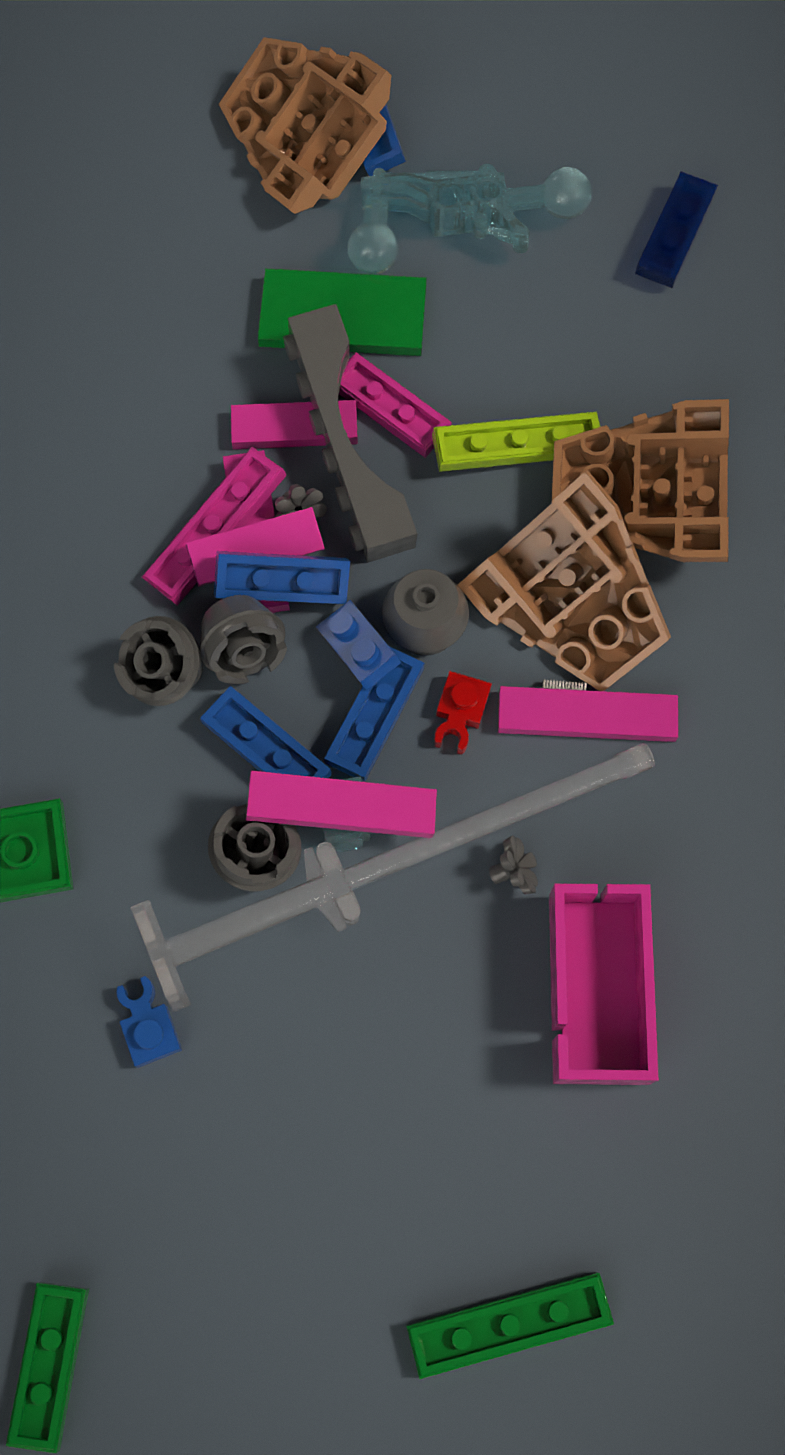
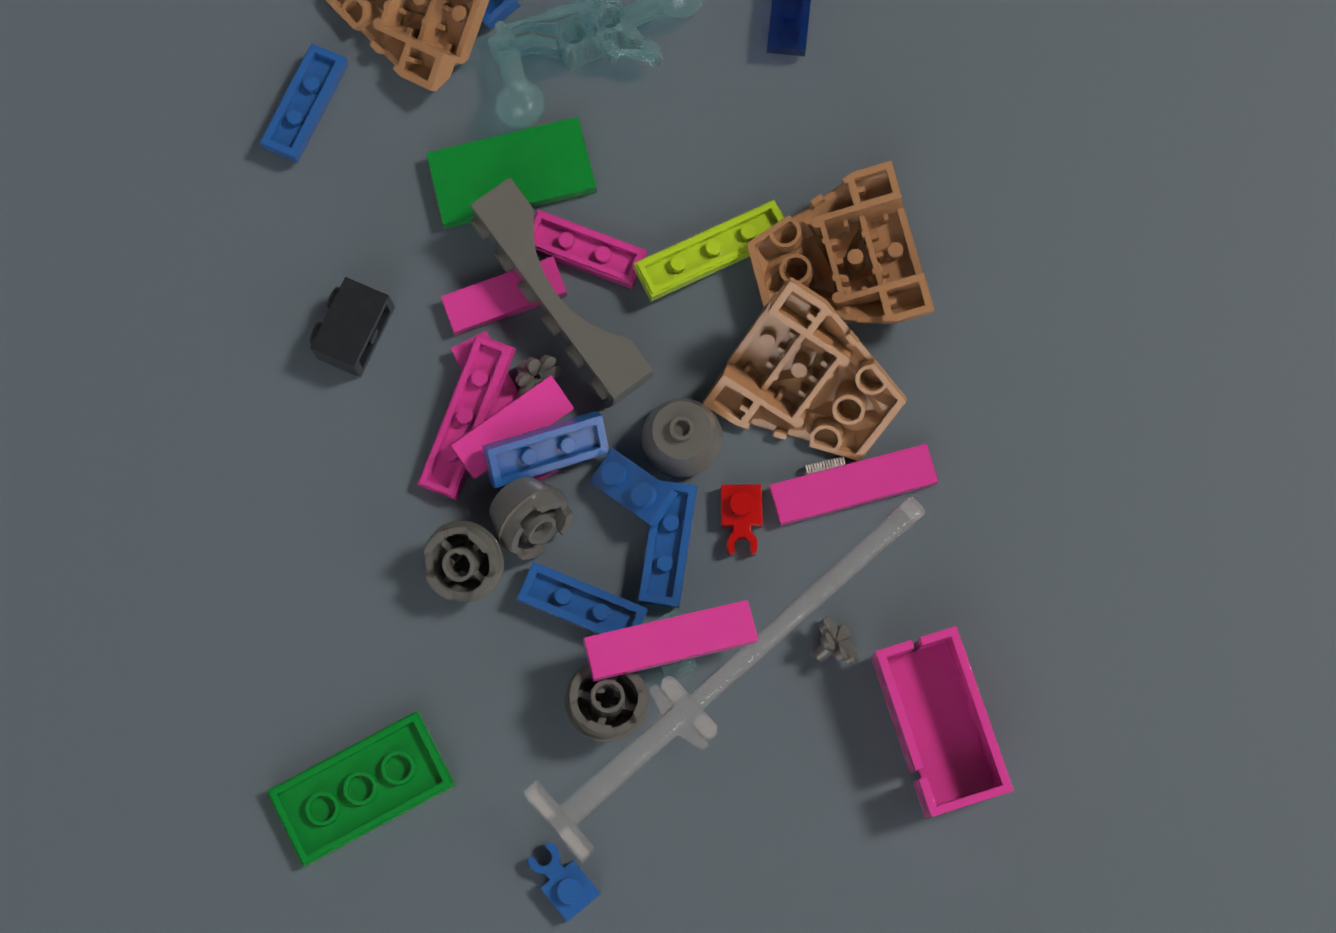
camera: 15 degrees left, 5 degrees up
none -> blue plate [260,43,349,163]
none -> black brick [310,277,395,377]

